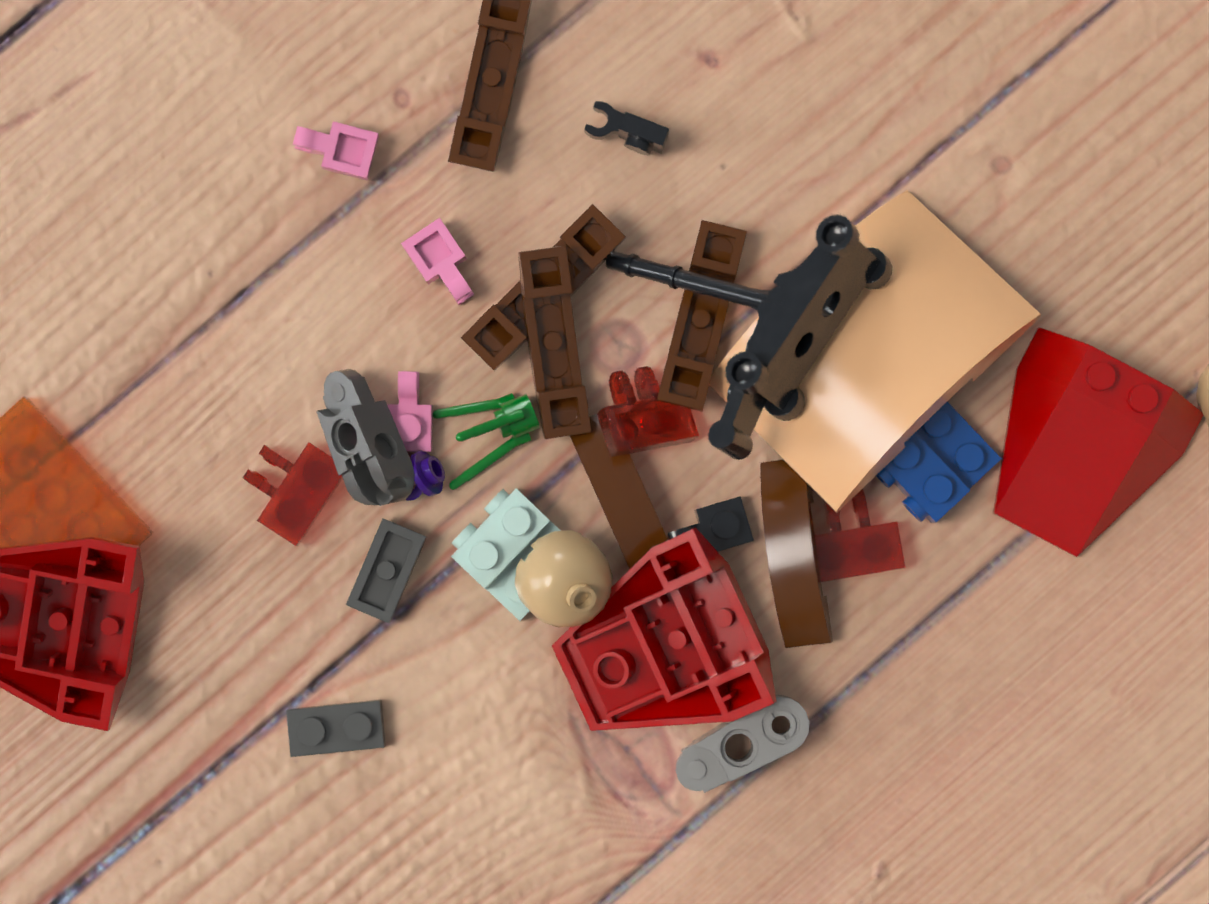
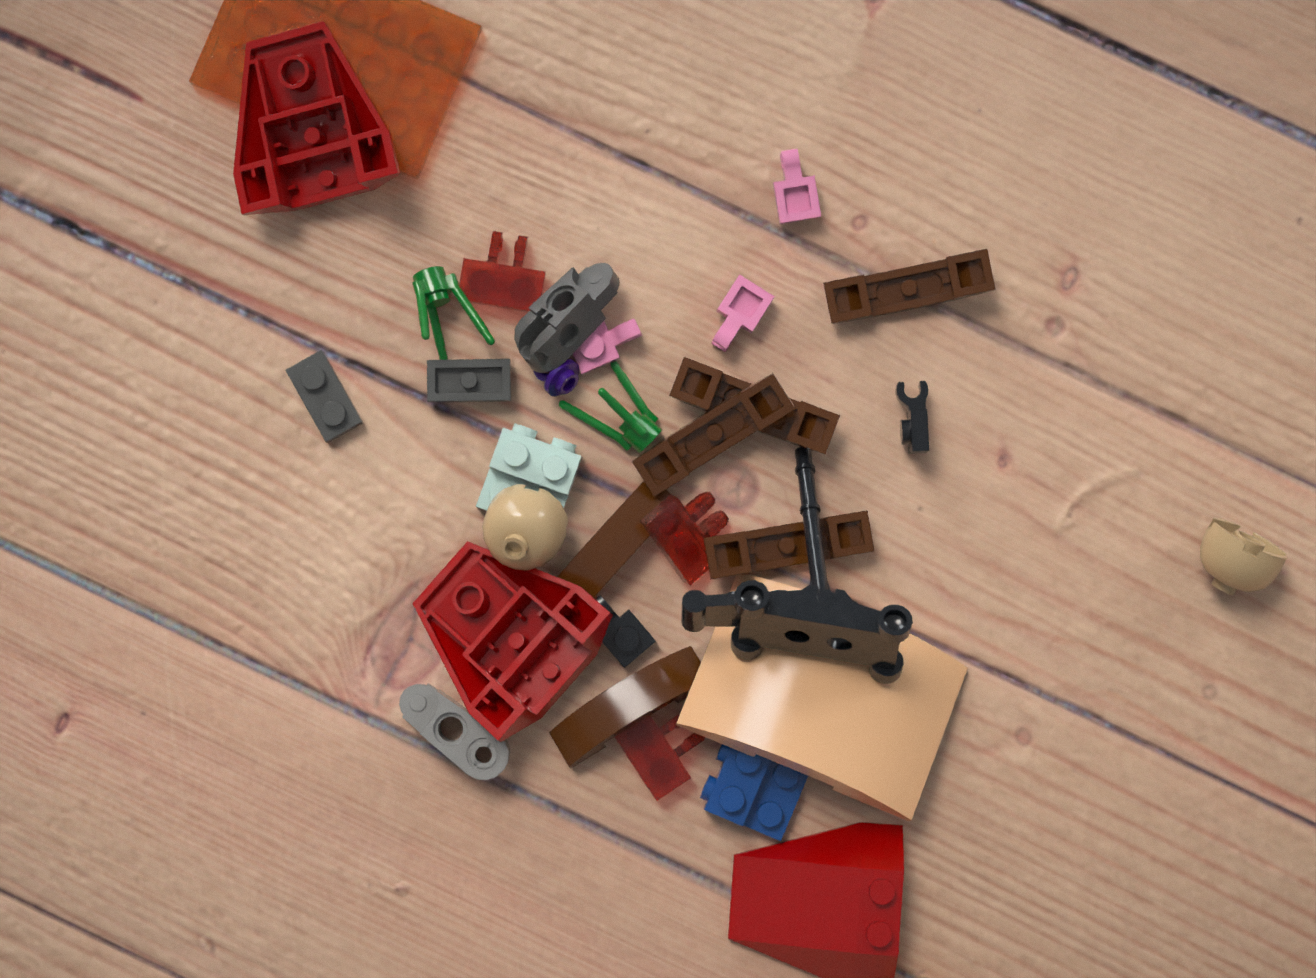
camera: 65 degrees right, 0 degrees up
none -> green plant [412,266,495,360]

